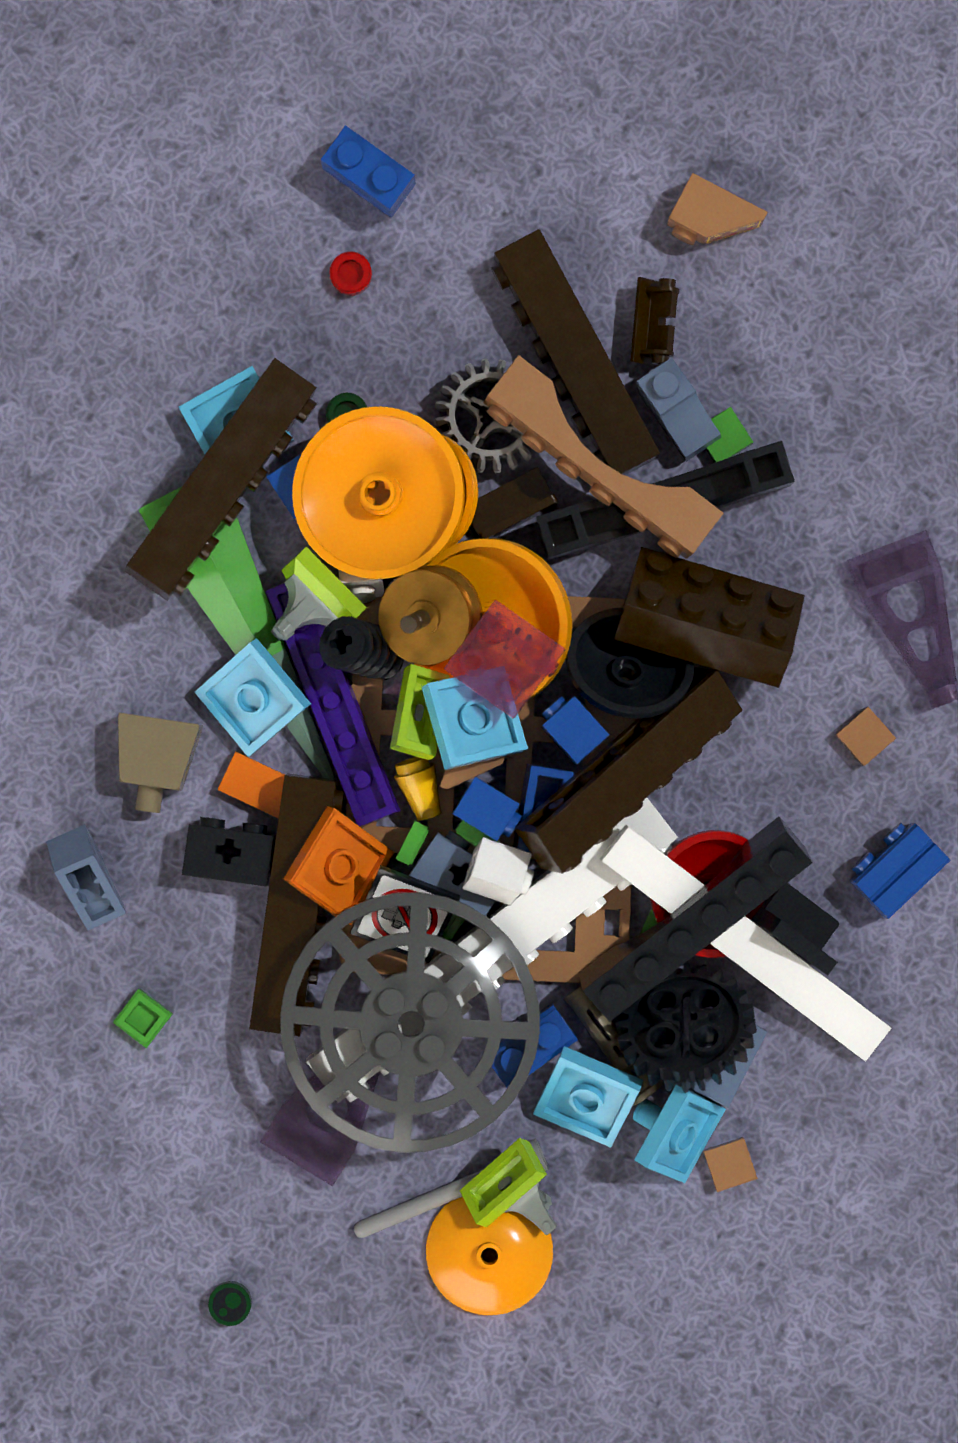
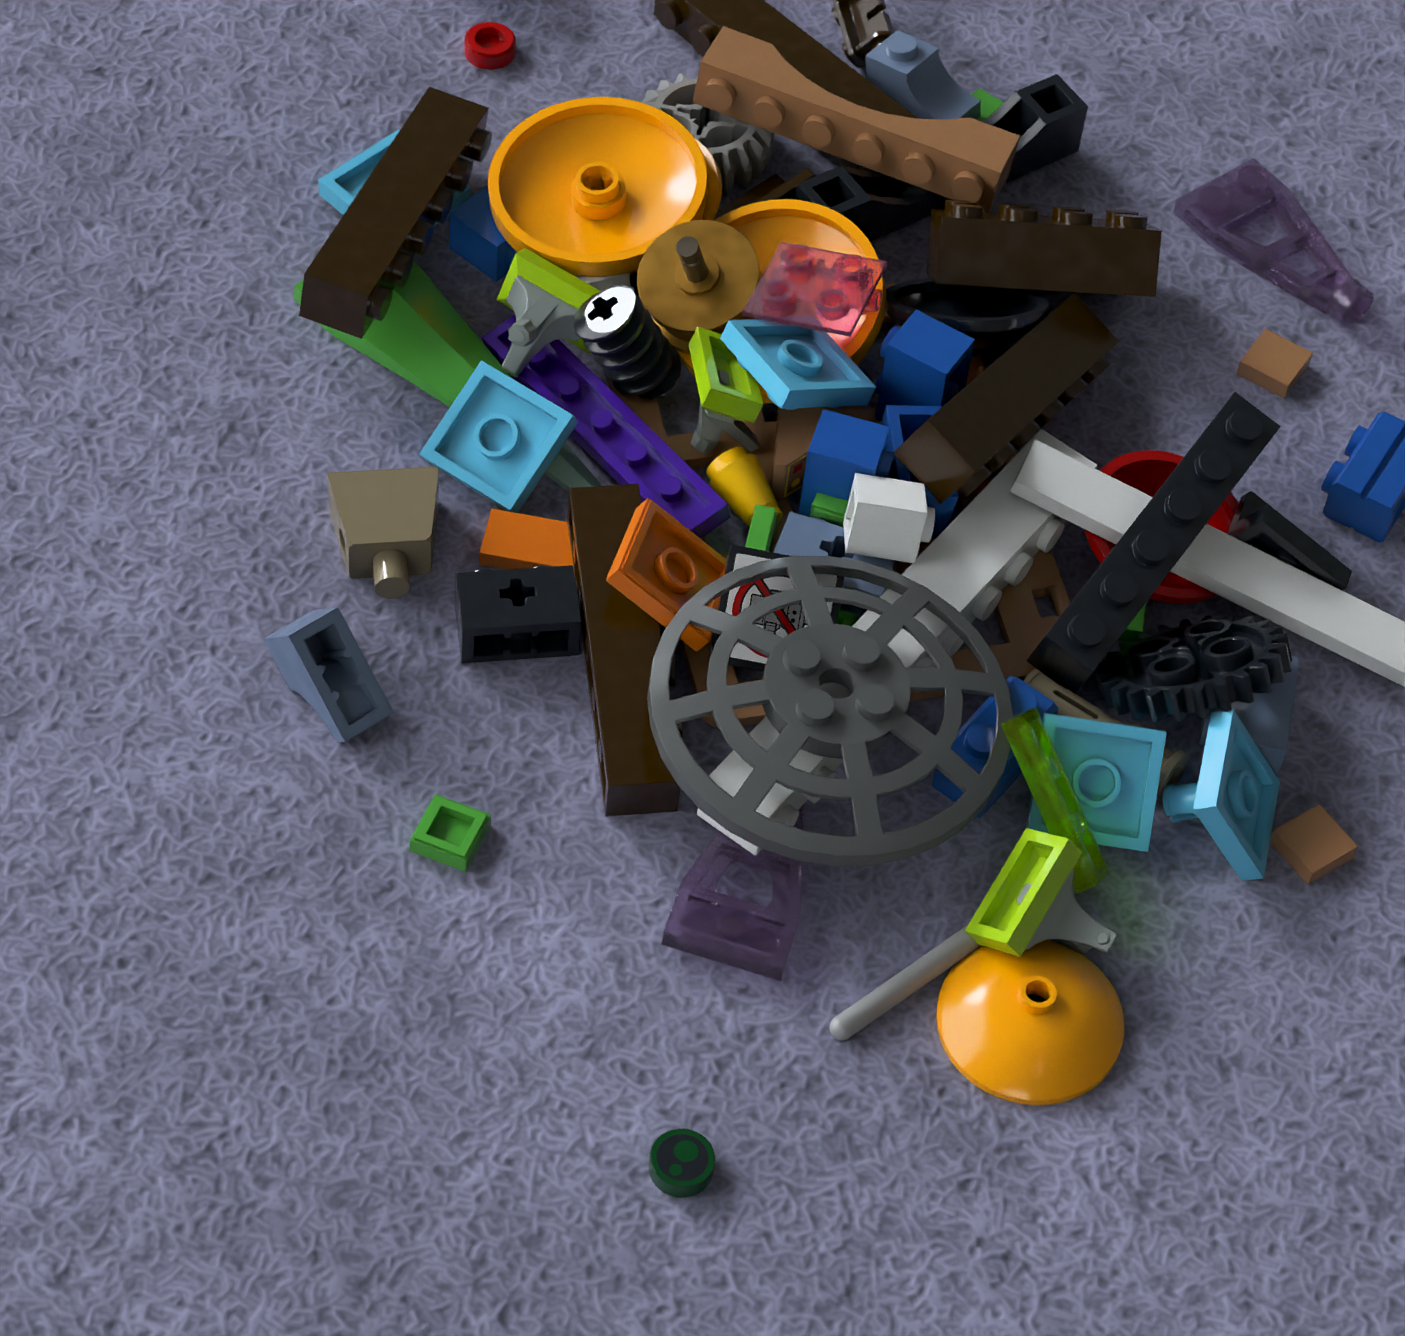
camera: 25 degrees left, 35 degrees down
none -> clear neon green tile [1001,707,1109,893]

